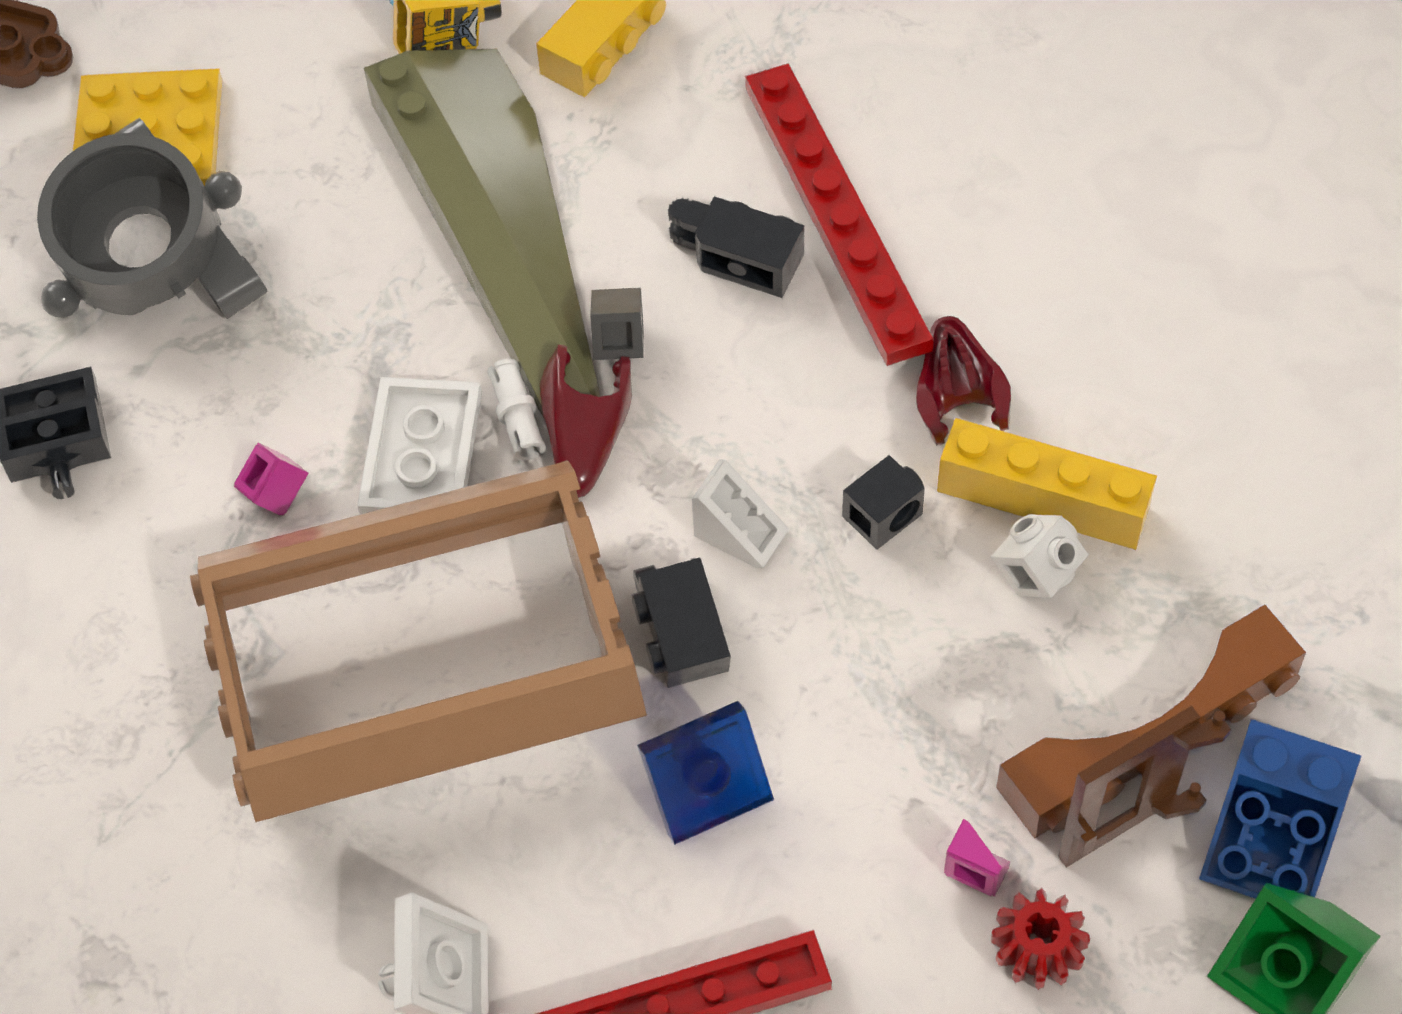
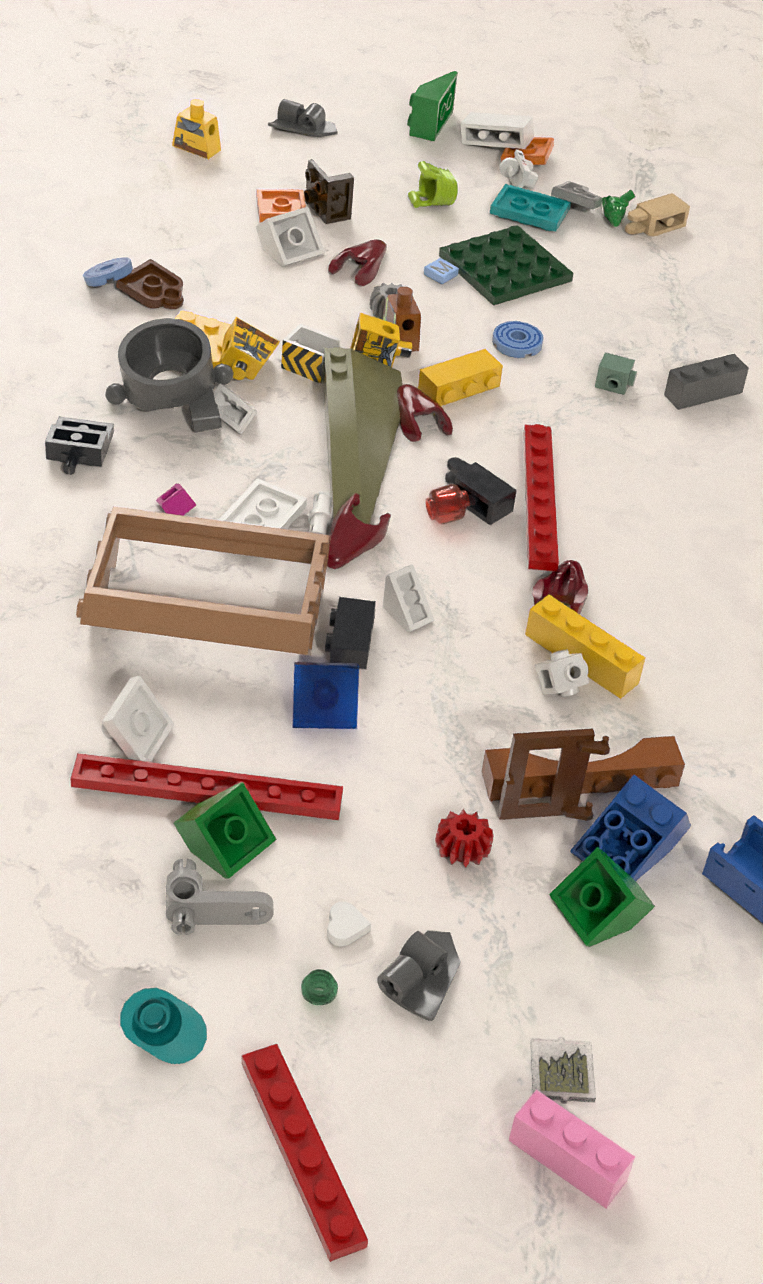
camera: 15 degrees right, 15 degrees down
dark grey brick [590,288,644,360] -> none
black brick [842,455,925,550] -> none
dark pink slope [944,819,1010,897] -> none
none -> white slope [213,383,257,434]
none -> yellow torso [220,317,280,380]
none -> piece [281,324,340,383]
none -> dark red animal [397,384,453,442]
none -> clear red head [425,484,470,525]

